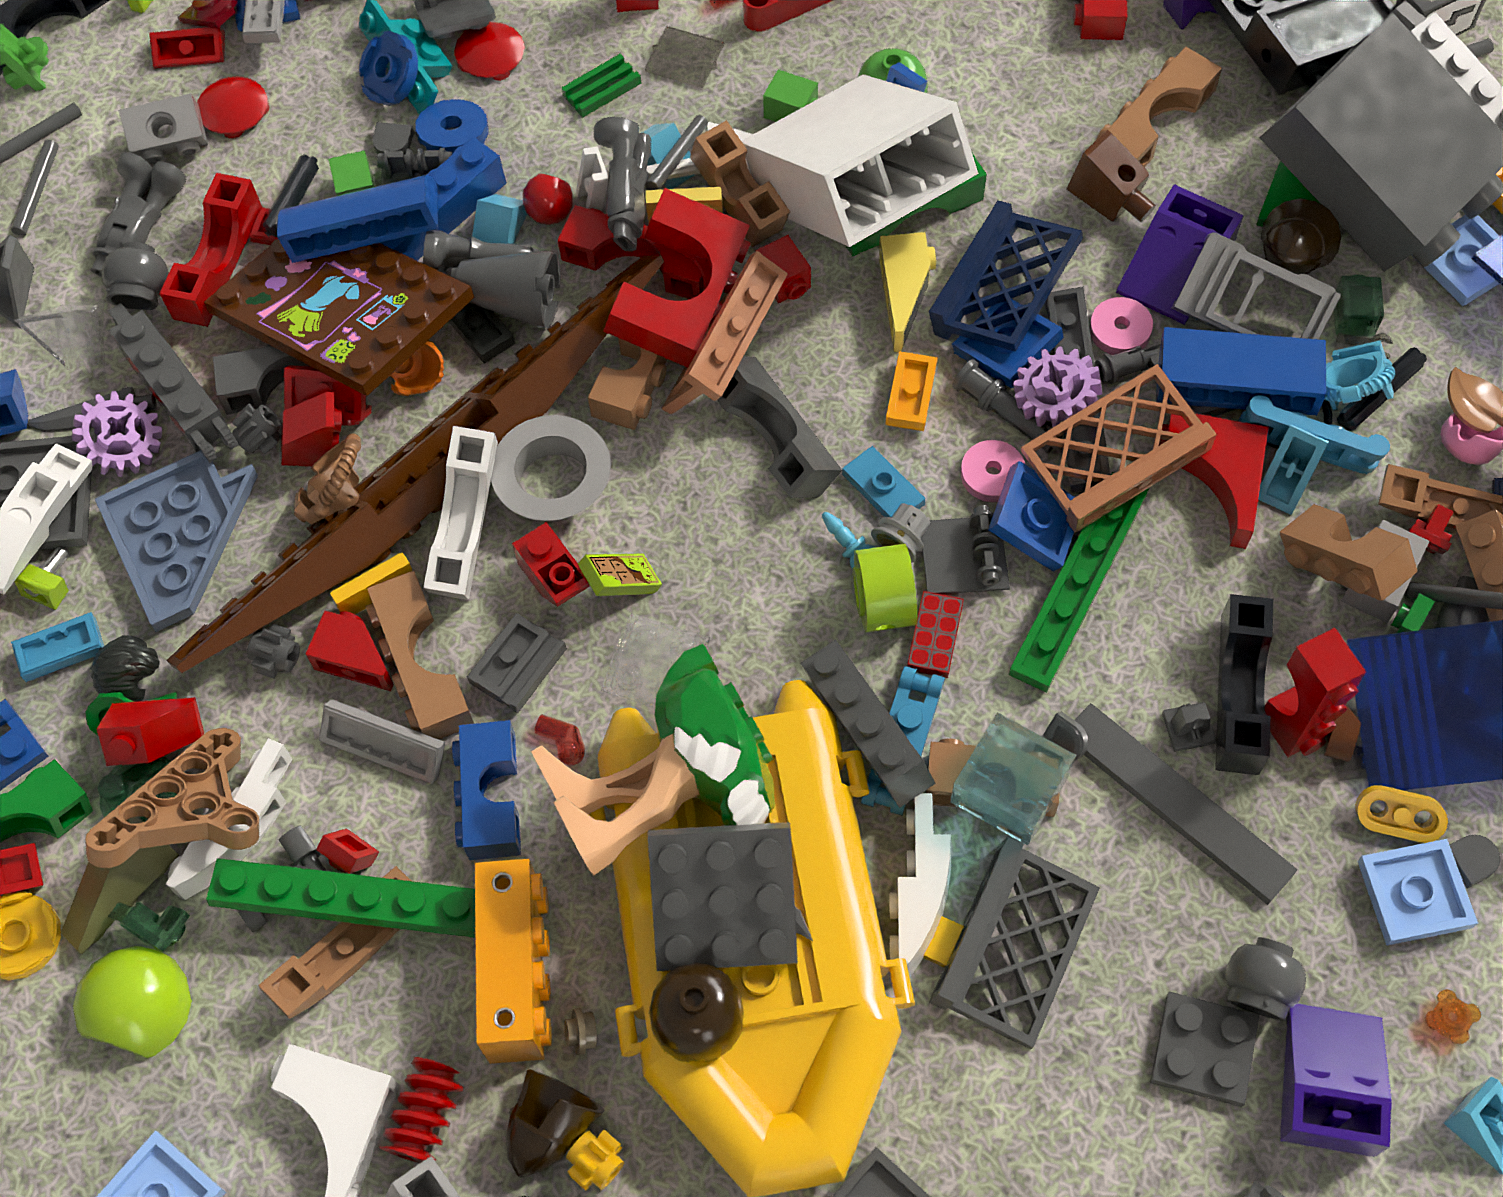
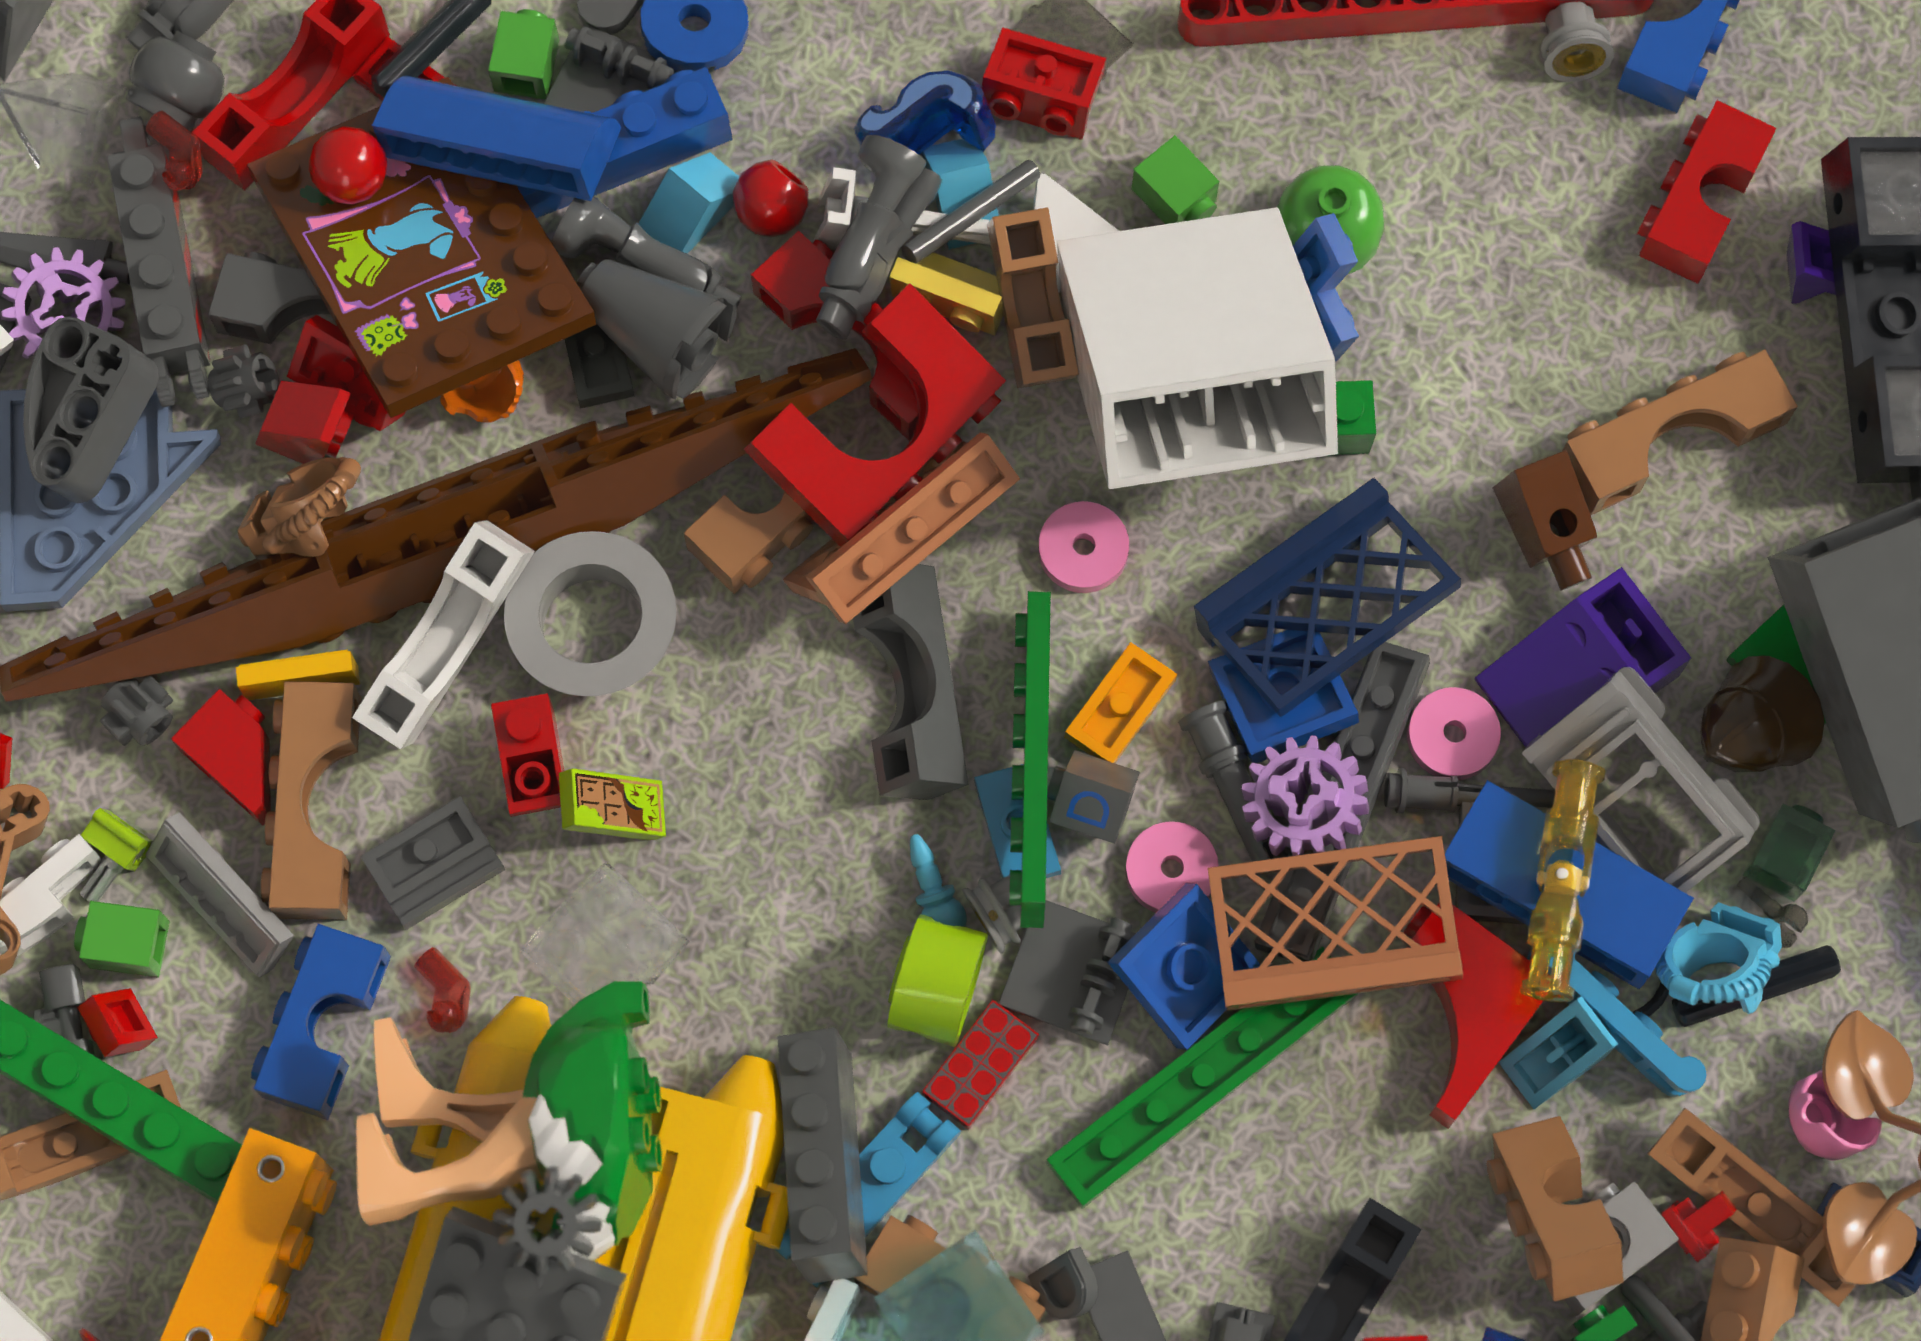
camera: 20 degrees right, 10 degrees up
green tile [561,53,642,118] -> none
red brick [755,235,811,304] -> none
light yellow slope [879,232,936,352] -> none
none -> dark grey beam [23,316,159,503]
none -> bright green brick [74,901,170,978]
none -> lime piece [80,808,153,902]
none -> clear red arm [146,110,202,191]
none -> red piece [309,126,388,205]
none -> dark grey gear [493,1165,603,1276]
none -> clear blue animal [854,70,996,155]
none -> red bracket [979,27,1107,139]
none -> green plate [1009,591,1051,928]
none -> bright pink piece [1038,501,1129,593]
none -> dark grey brick [1047,750,1140,844]
none -> clear yellow piece [1520,759,1606,1002]

